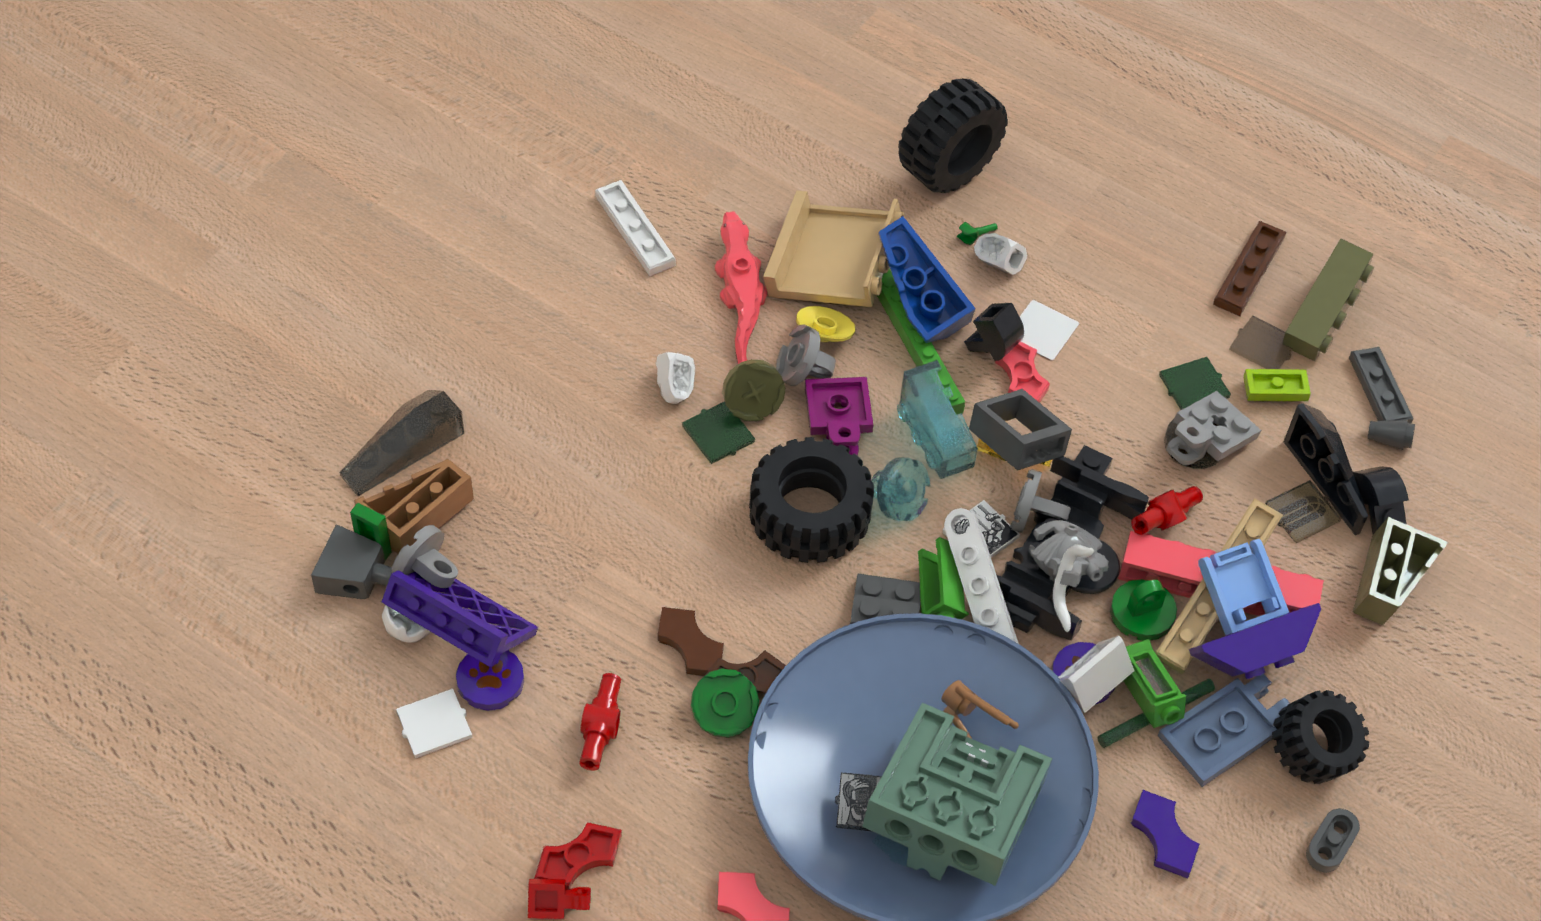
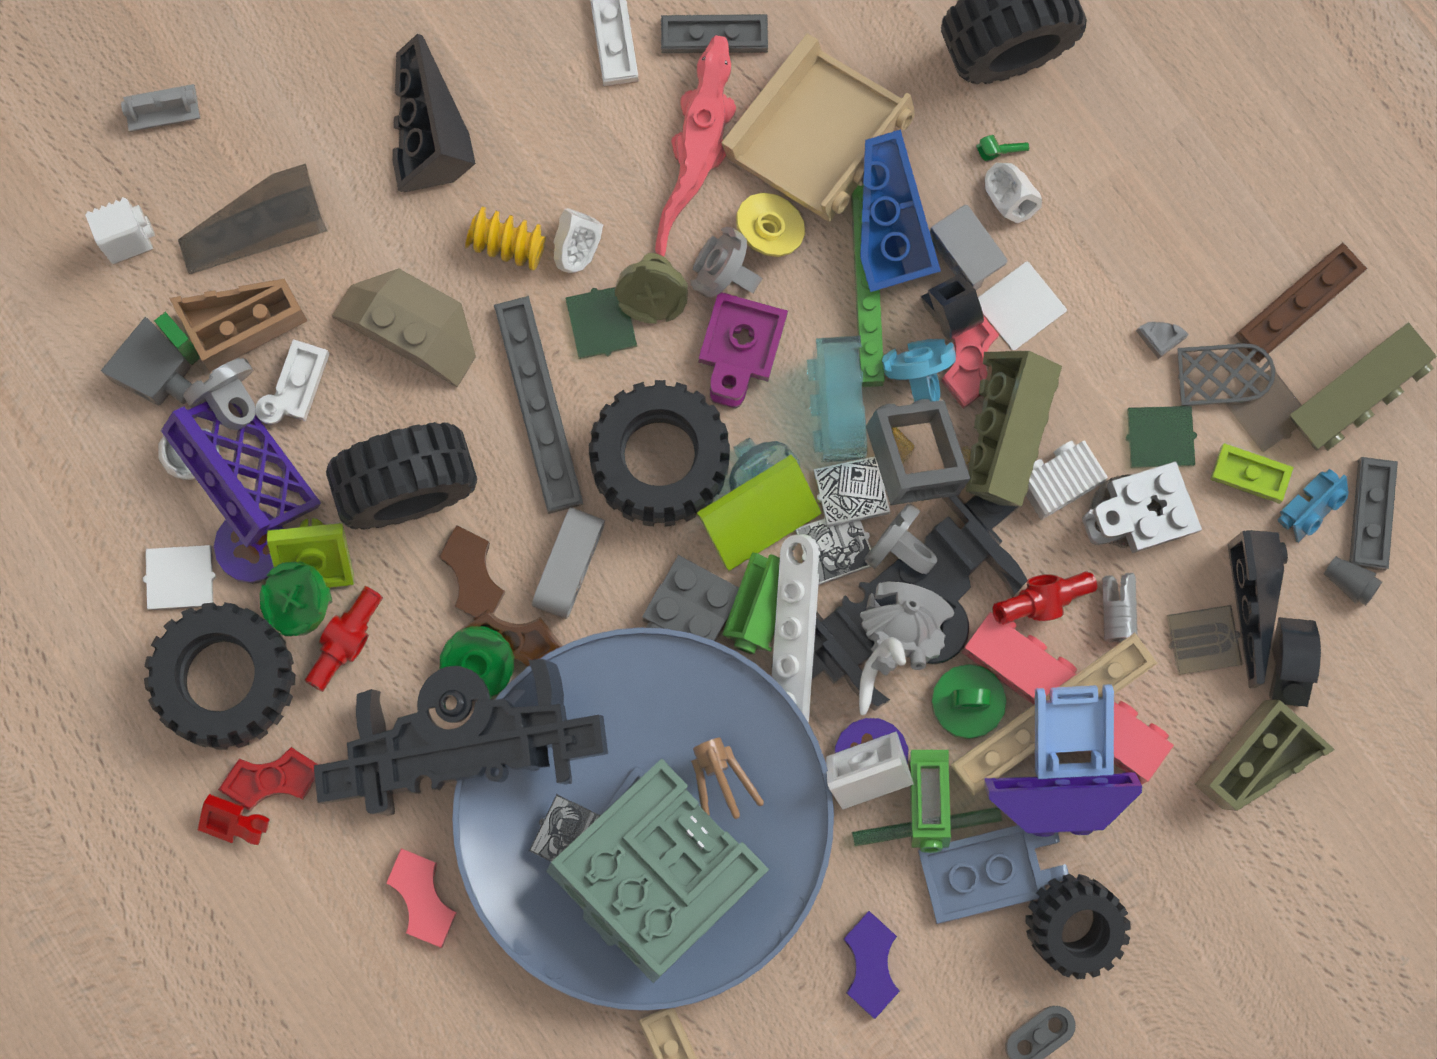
camera: 20 degrees right, 25 degrees up
none -> white brick [85,197,155,265]
none -> light grey hinge [121,84,201,132]
none -> black tyre [144,602,296,750]
none -> white hinge [255,339,330,425]
none -> green tile [259,562,333,636]
none -> lime tile [267,518,354,588]
none -> black piece [314,659,608,816]
none -> black tyre [326,422,478,530]
none -> dark tan wedge [332,268,476,388]
none -> black wedge [392,34,476,192]
none -> yellow piece [465,206,546,271]
none -> dark grey tile [494,296,584,514]
none -> light grey beam [532,507,605,619]
none -> dark grey tile [661,14,768,53]
none -> lime tile [697,455,822,571]
none -> white piece [814,456,890,527]
none -> medium azure tile [882,339,956,402]
none -> light grey panel [930,205,1007,290]
none -> olive wedge [966,351,1062,507]
none -> white brick [1026,441,1108,520]
none -> light grey hinge [1102,572,1138,642]
none -> flat silver tile [1136,322,1189,359]
none -> dark grey window [1177,343,1276,406]
none -> dark azure hinge [1278,469,1349,543]

